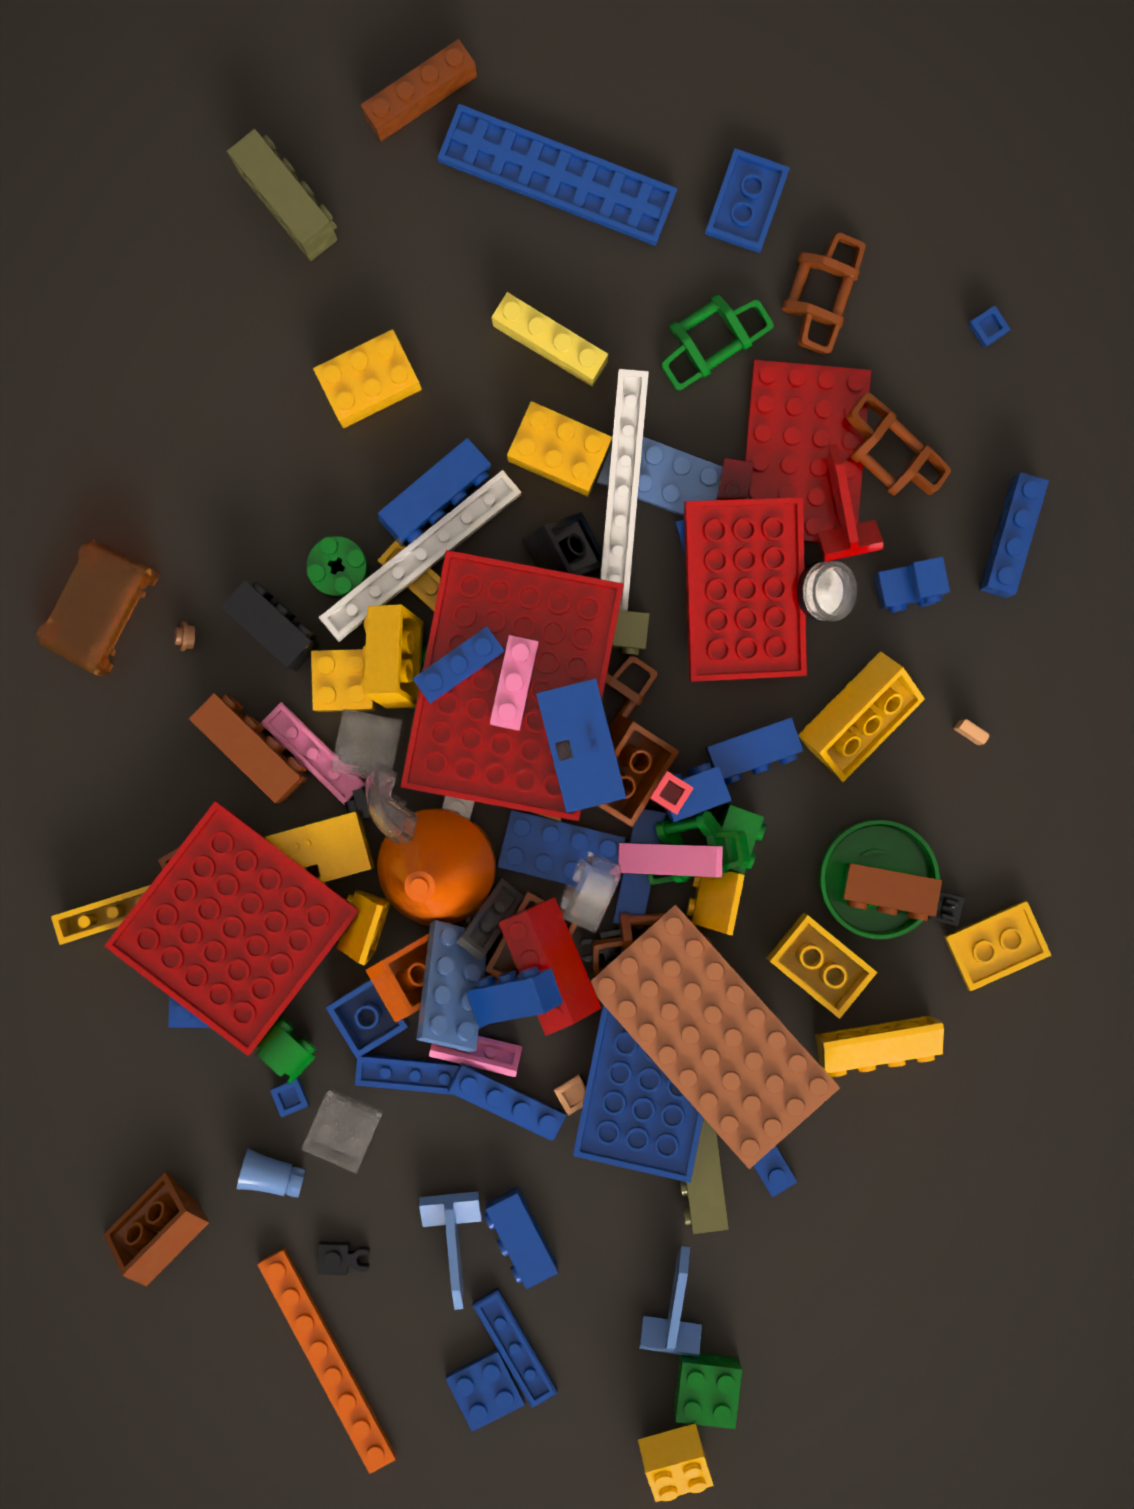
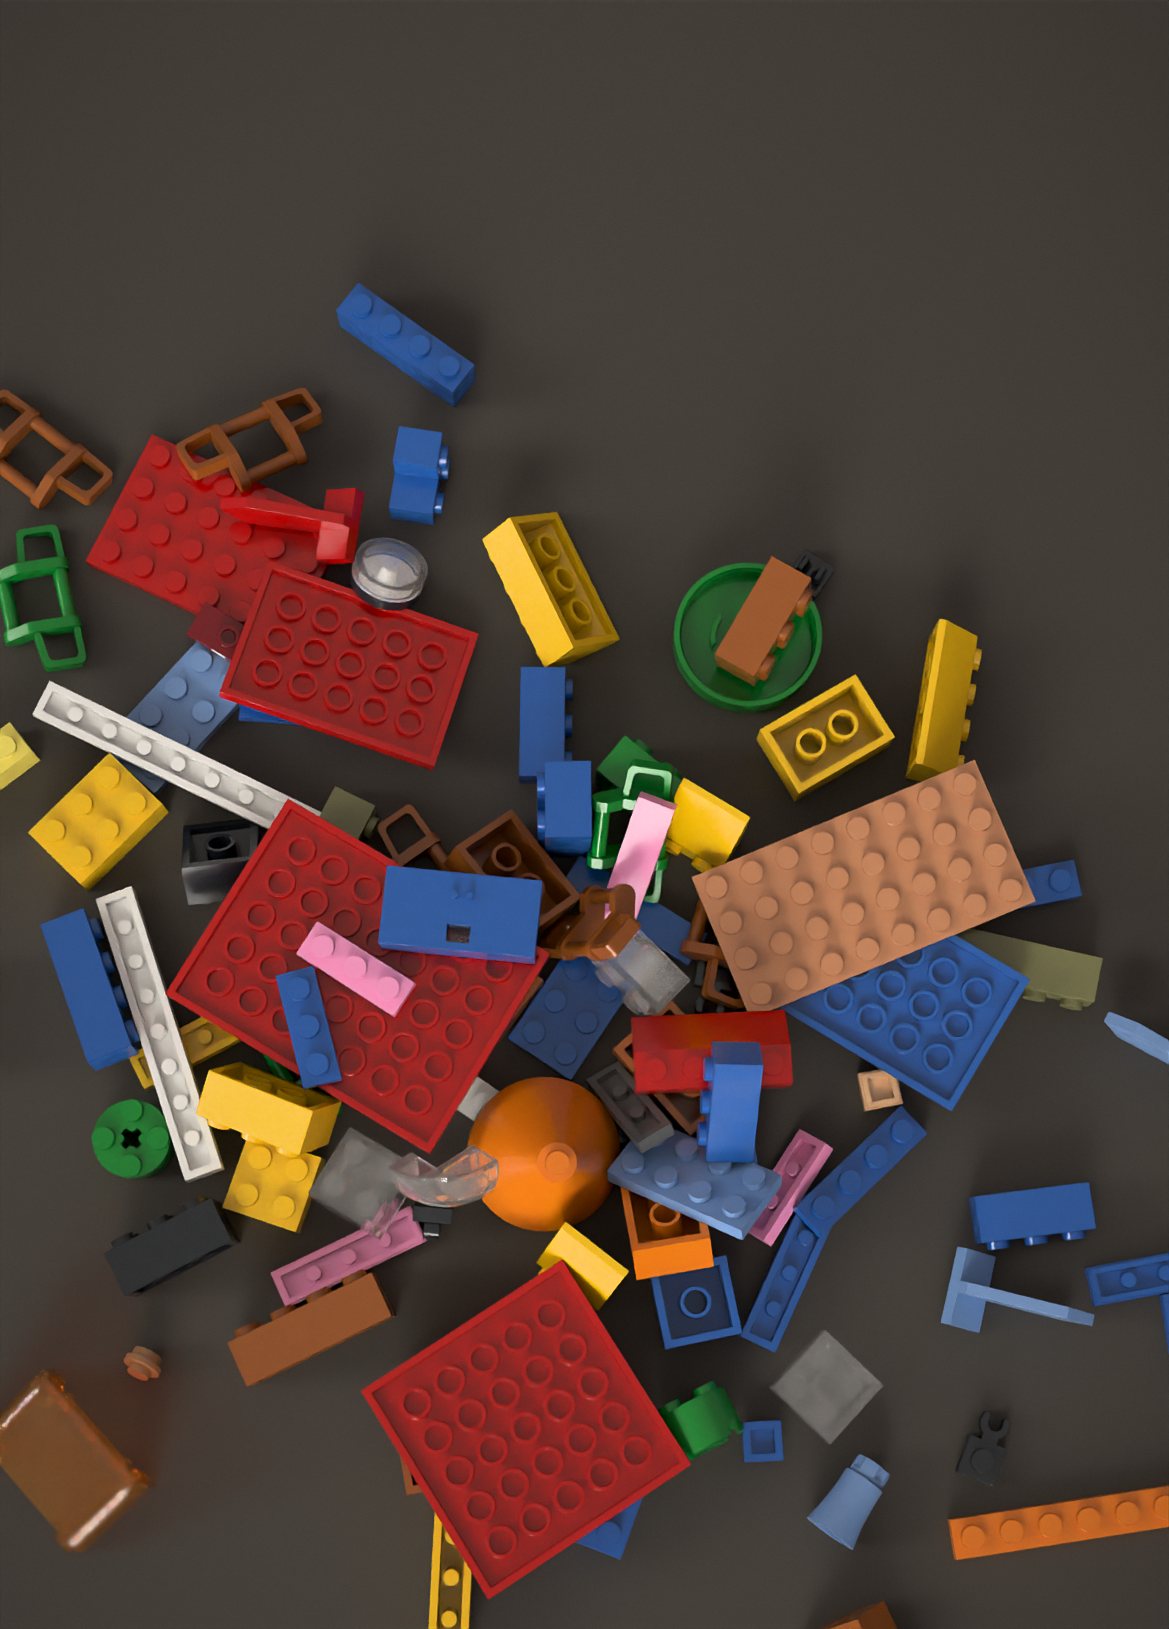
camera: 75 degrees left, 10 degrees down
yellow brick [265,811,375,882] -> none
coral brick [649,771,694,815] -> none
yellow plate [944,900,1051,992] -> none
light nougat tile [953,719,990,745] -> none
blue plate [968,306,1011,348] -> none
none -> dark orange bar [539,884,641,961]

